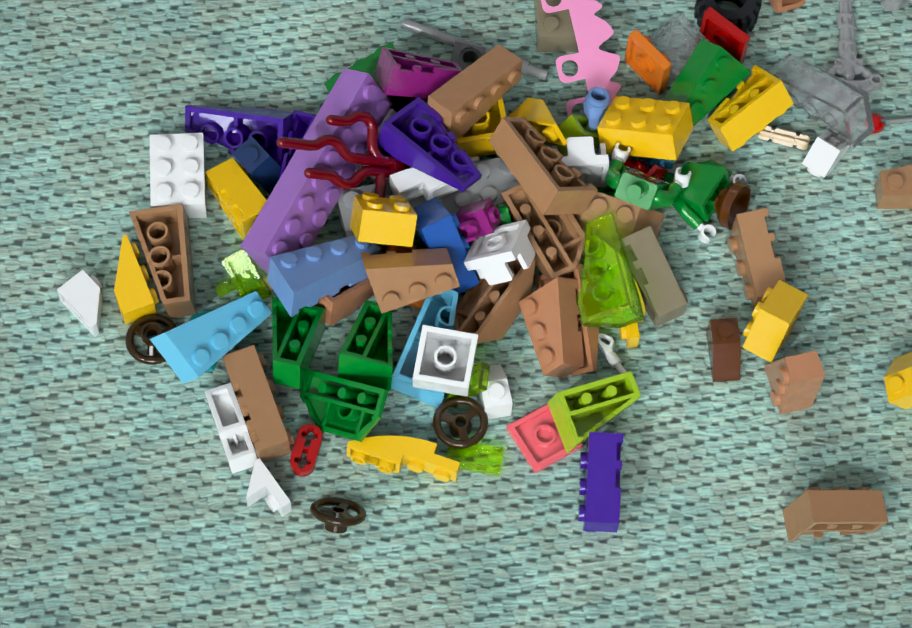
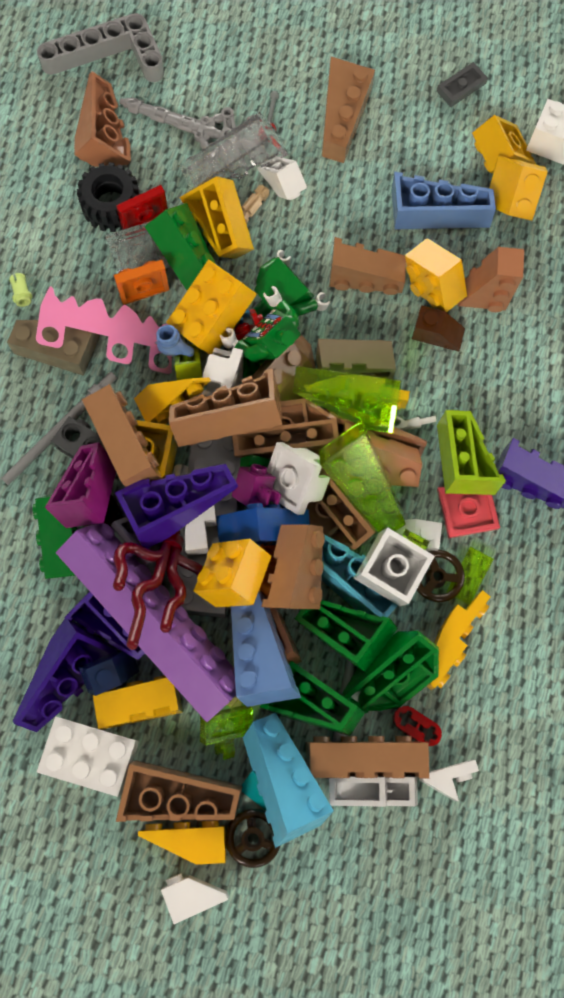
camera: 70 degrees left, 10 degrees up
dark brown piece [310,497,366,533] -> none
reddish brown piece [714,182,751,230] -> none
none -> clear neon green wedge [319,420,406,532]
none -> medium blue wedge [391,171,496,229]

